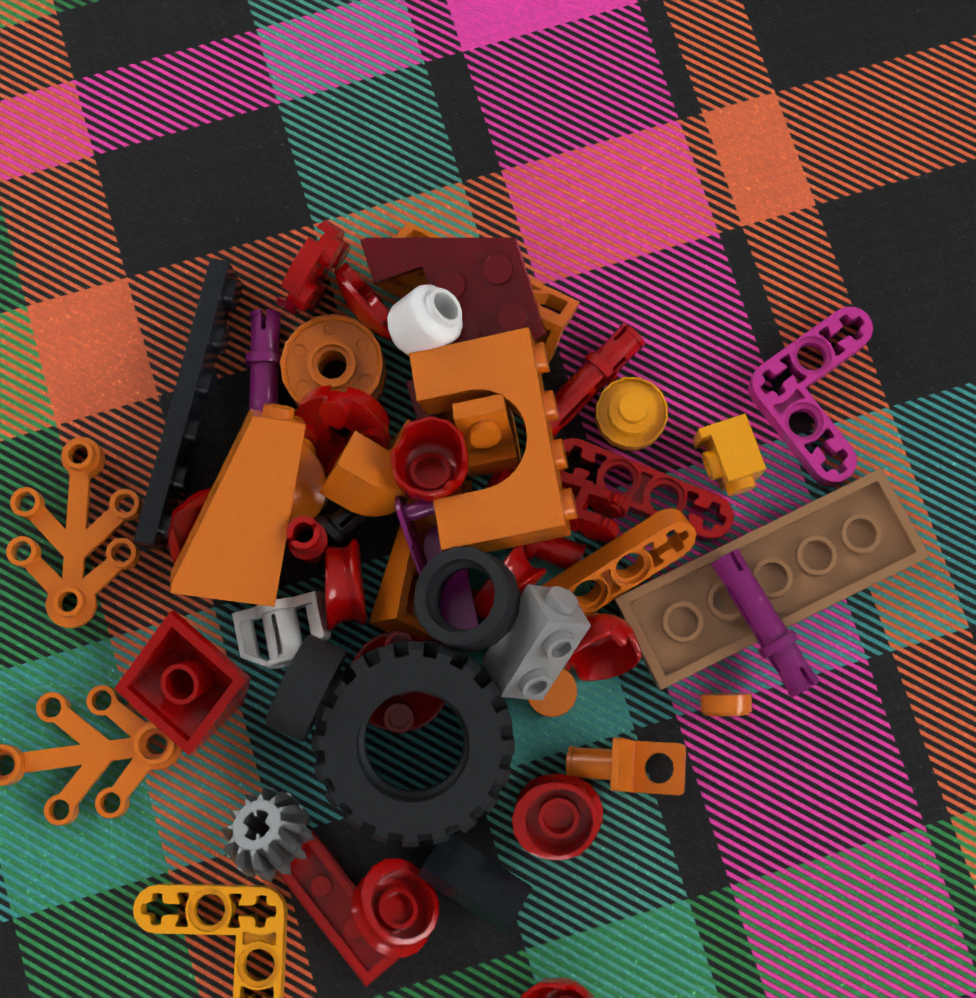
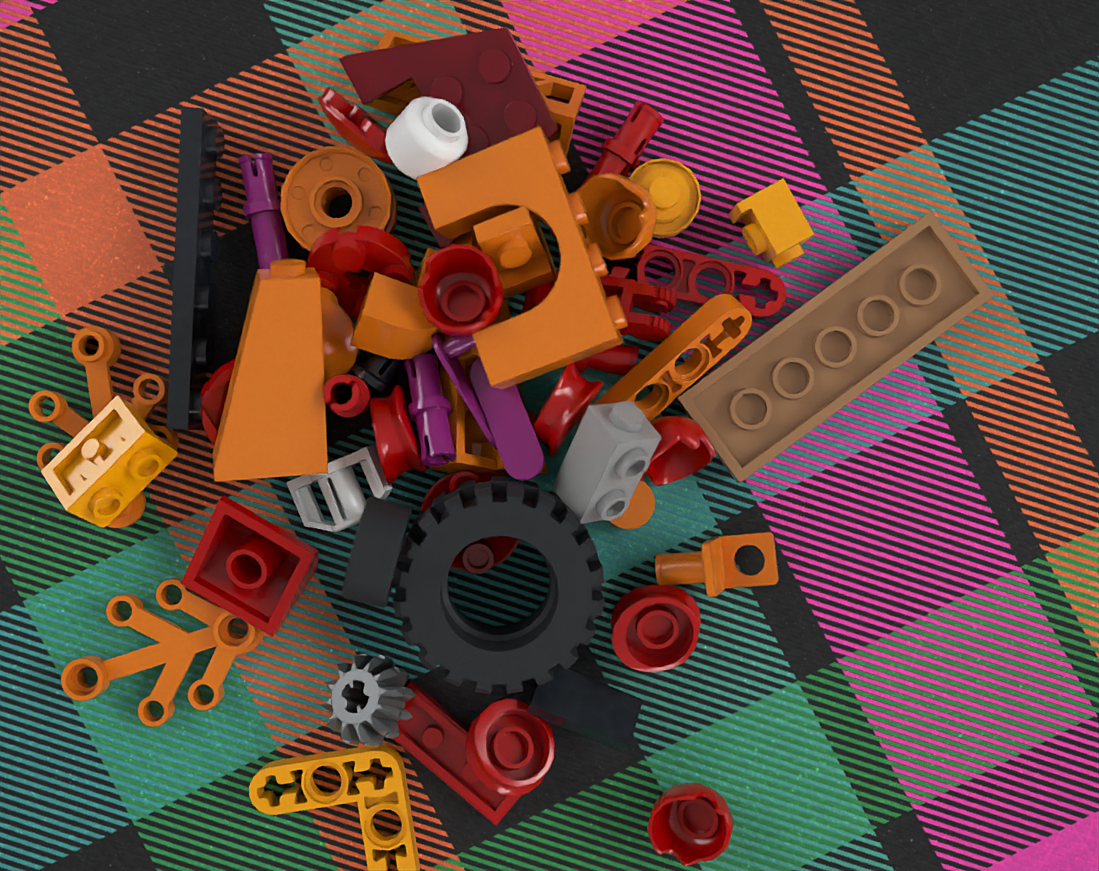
camera: 15 degrees left, 10 degrees up
red plate [276,220,351,315] -> none
black tyre [414,547,520,651] -> none
orange tile [700,692,752,716] -> none
magenta pin [710,548,820,698] -> none
dark pink beam [748,307,873,487] -> none
none -> light orange bracket [41,395,178,528]
none -> magenta pin [404,354,457,466]
none -> orange hair [577,173,657,260]

